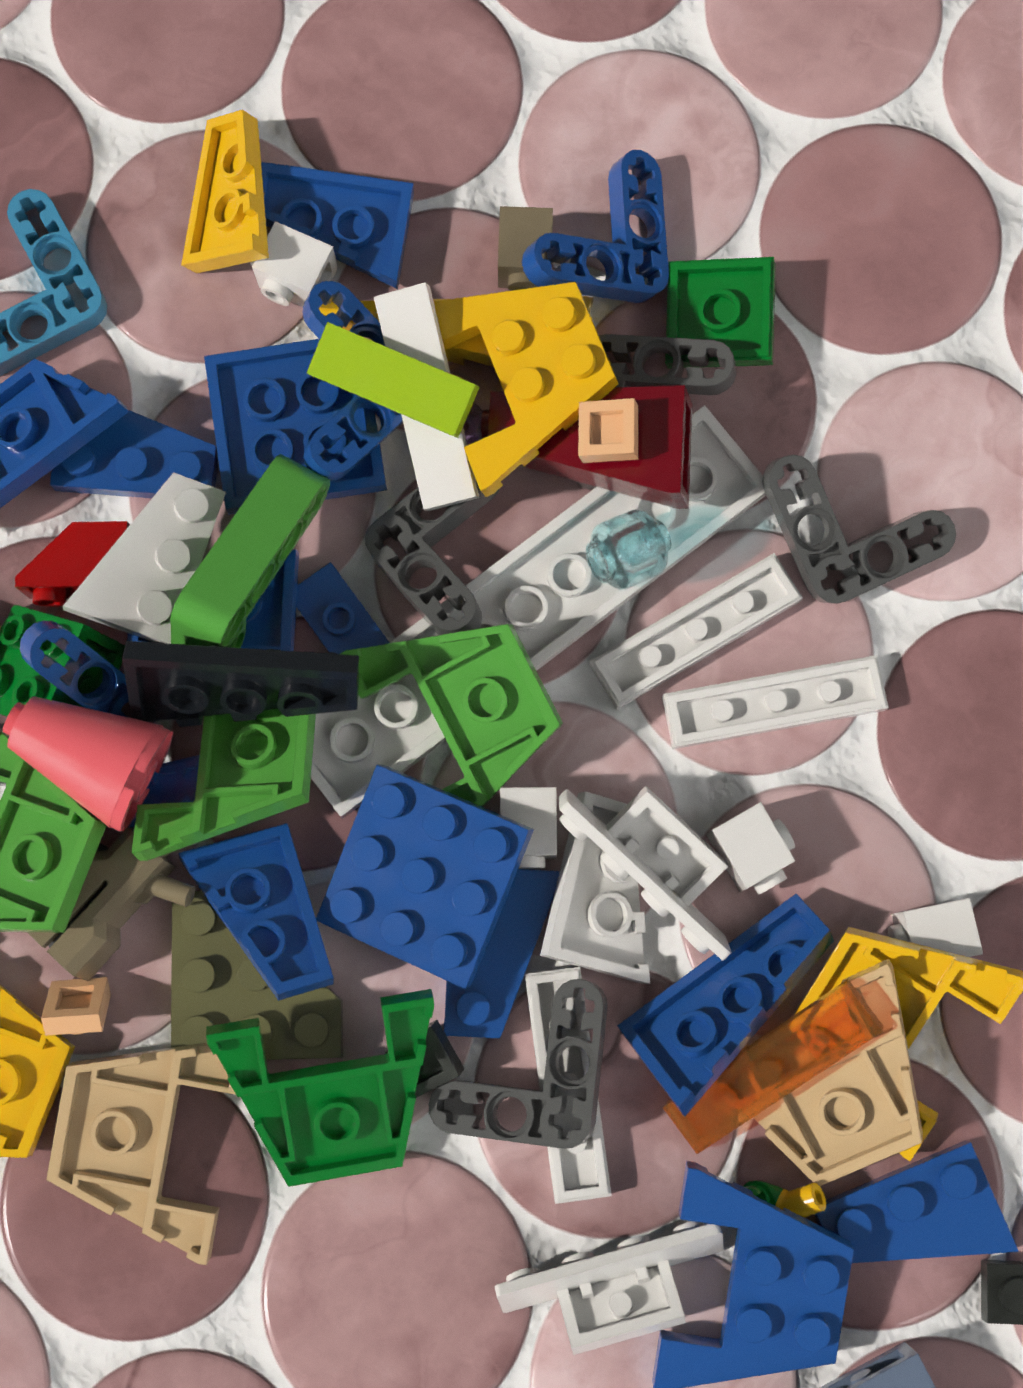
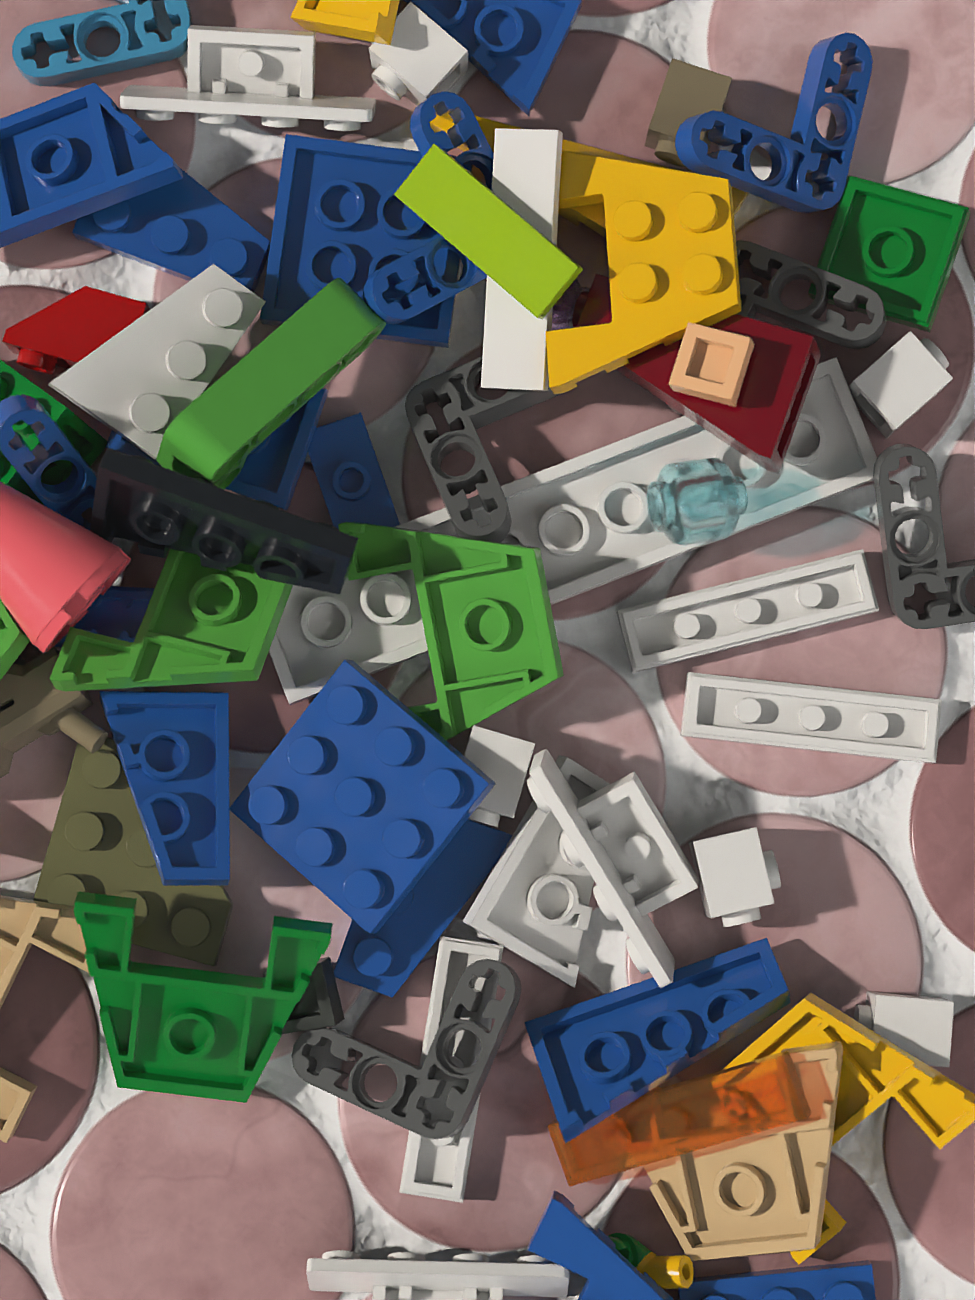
camera: 20 degrees right, 5 degrees up
none -> white bracket [120,25,376,131]
none -> white brick [849,331,953,439]

